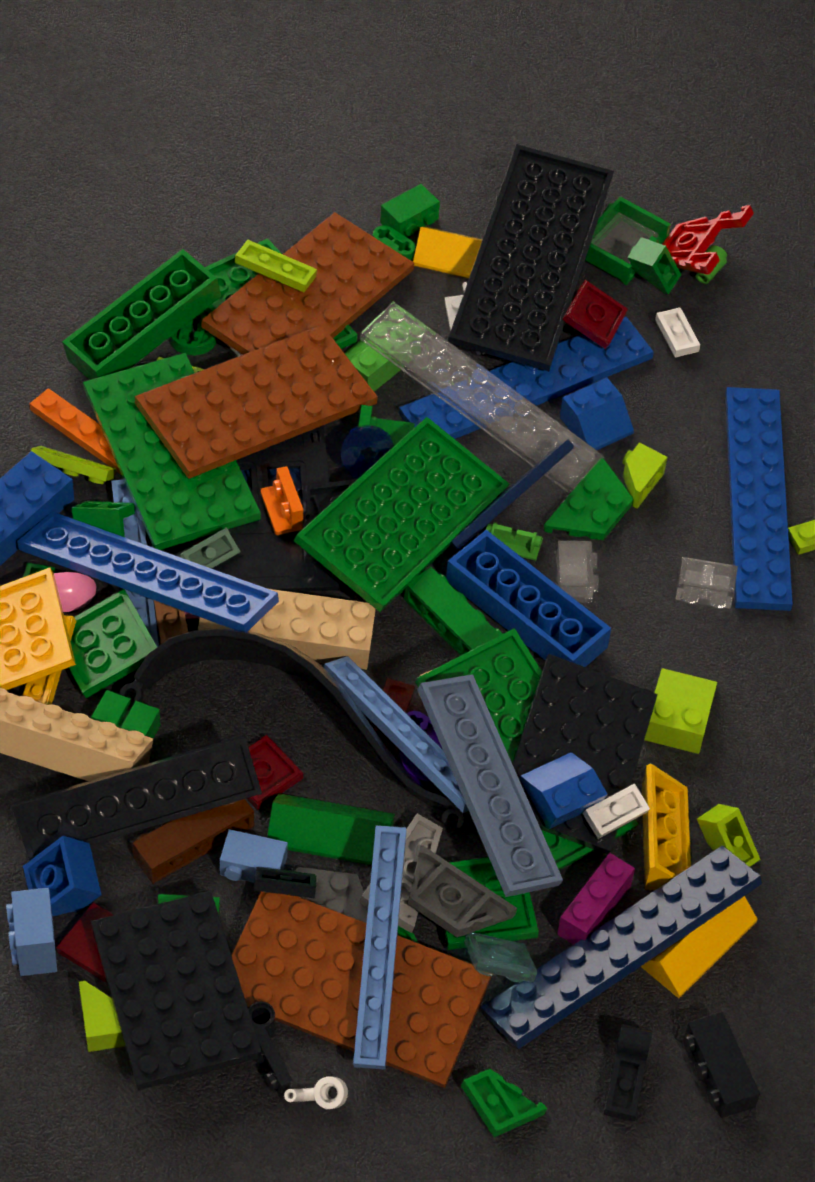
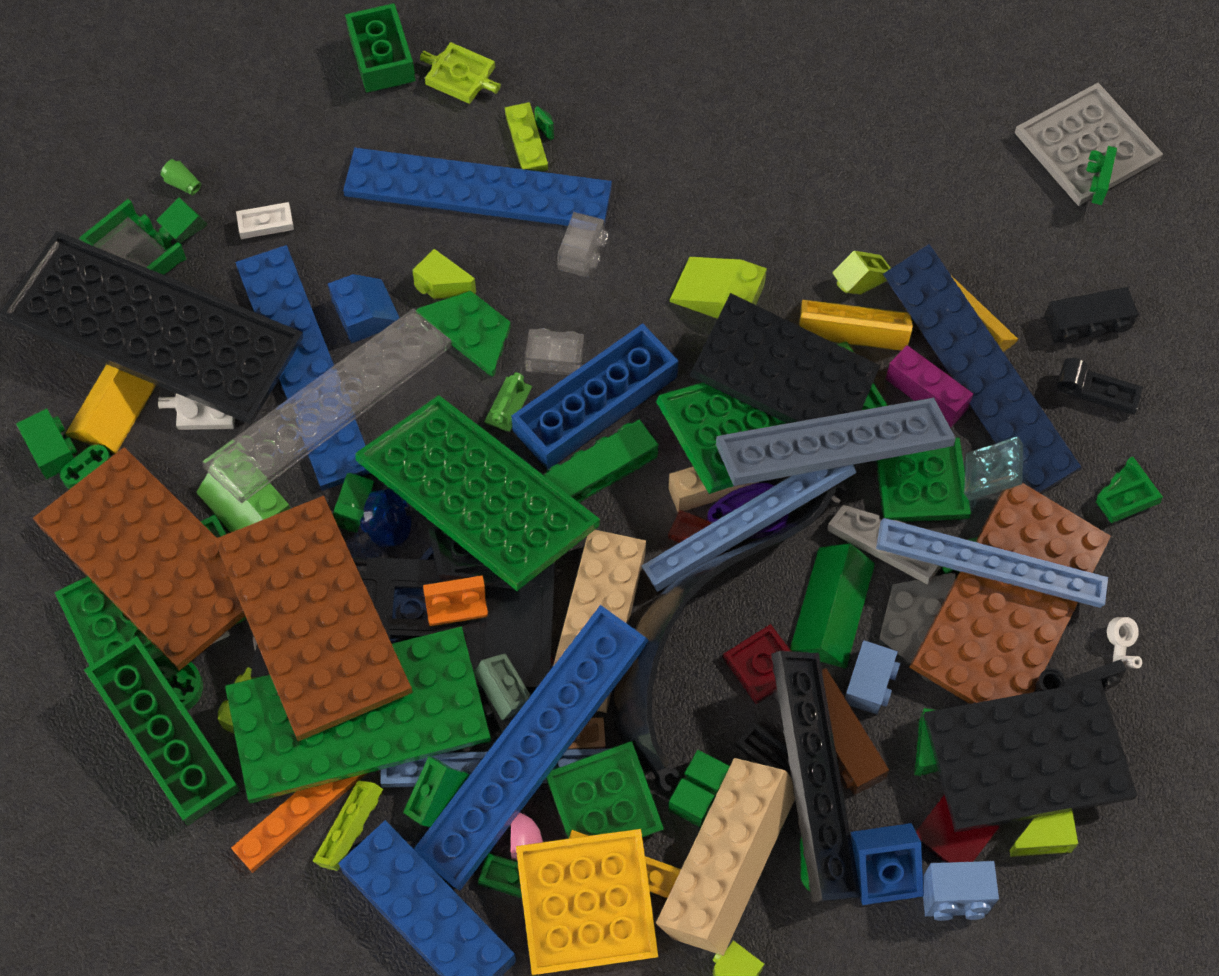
camera: 80 degrees left, 10 degrees up
lime plate [235,240,317,292] -> none
black tile [254,867,317,898] -> none
dark grey wing [408,845,517,938] -> none
dark blue tile [446,439,574,553] -> none
blue slope [519,752,608,829] -> none
dark red tile [562,280,628,349] -> none
white plate [582,784,650,839] -> none
red wing [663,205,754,275] -> none

